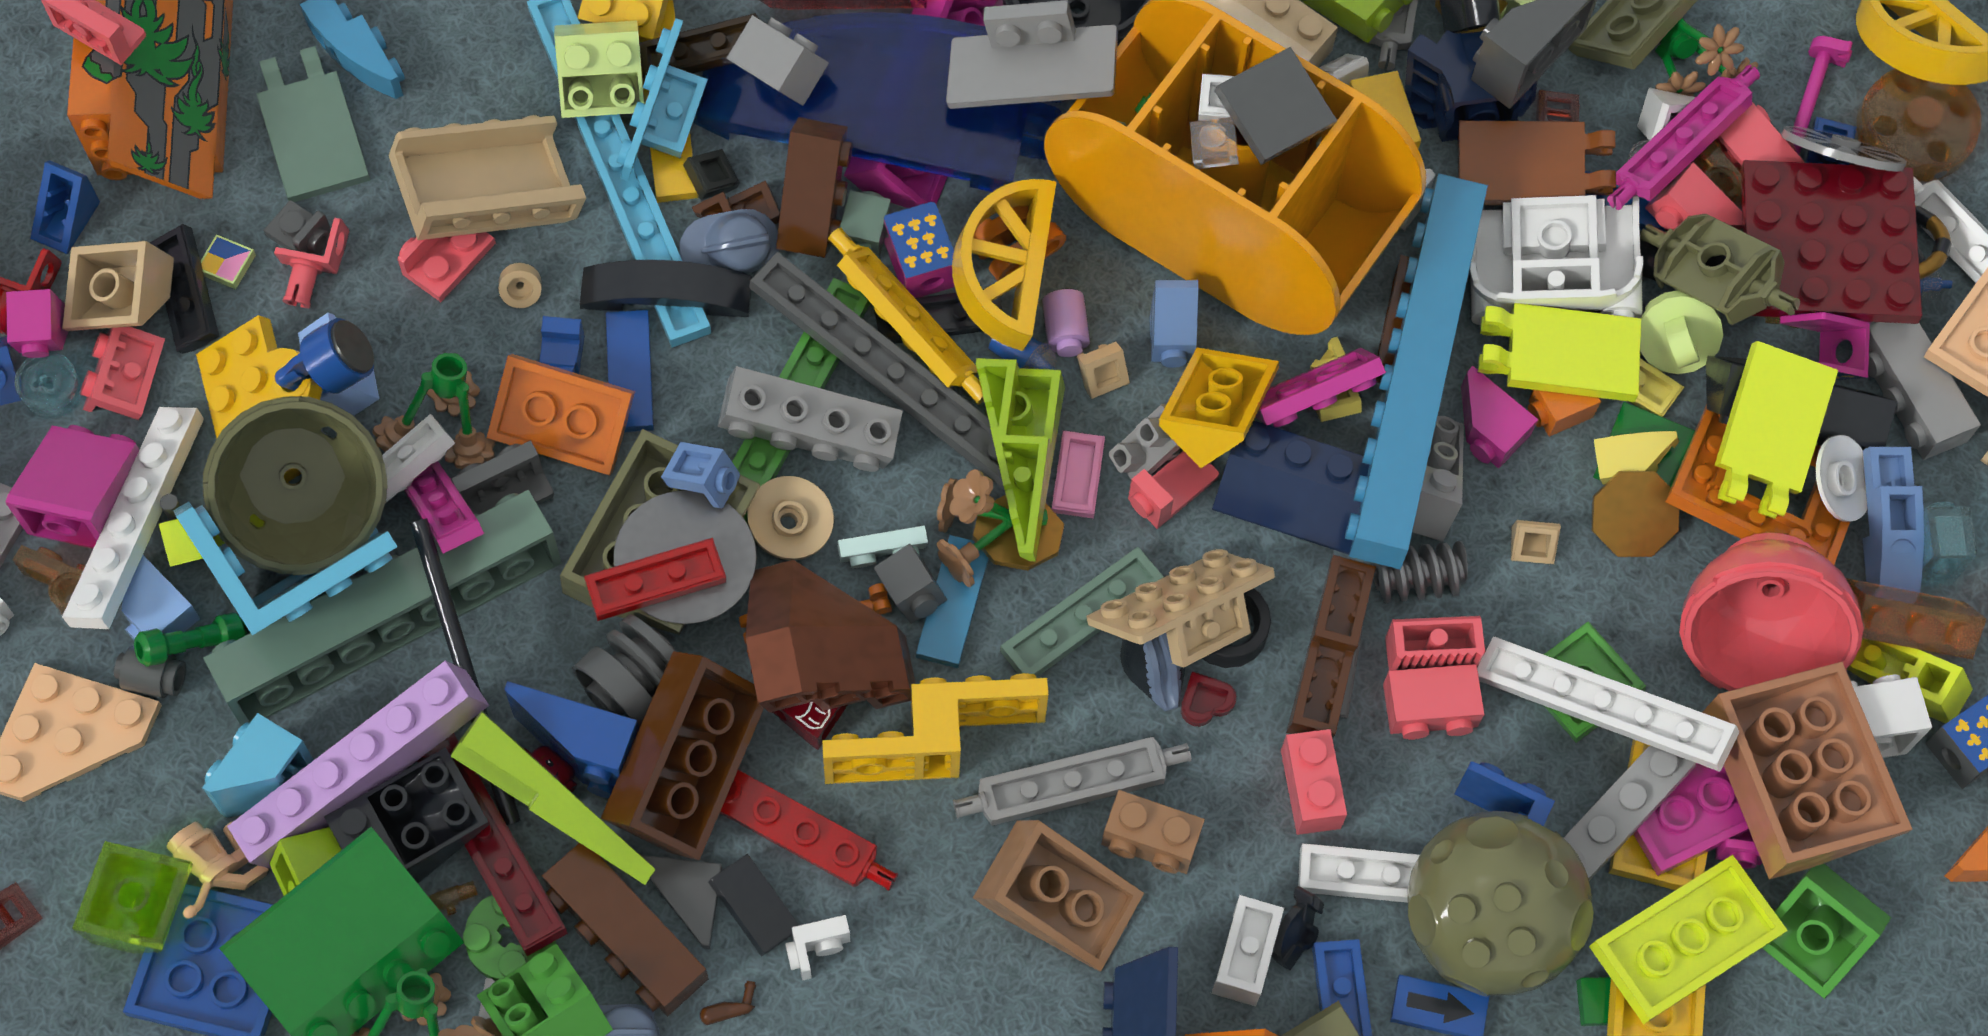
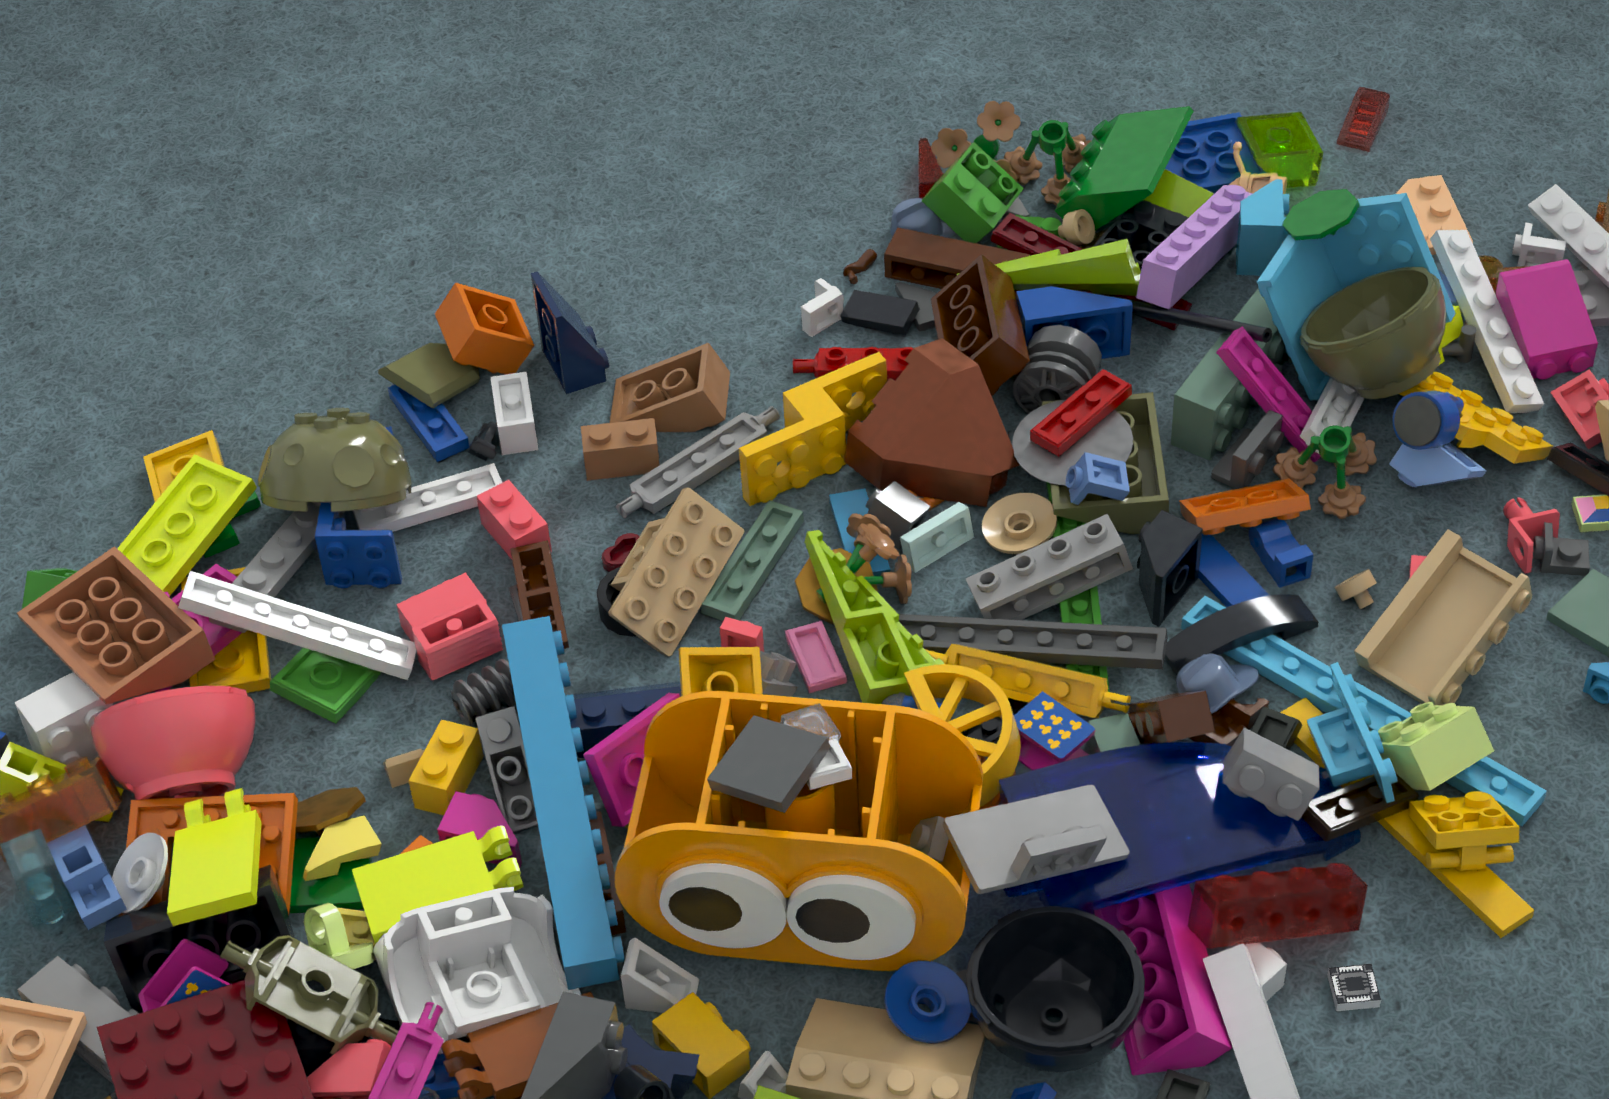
camera: 160 degrees right, 20 degrees down
none -> yellow brick [408,719,484,815]
none -> tan tile [1058,209,1095,246]
none -> black slope [1137,510,1203,627]
none -> green piece [1282,189,1360,240]

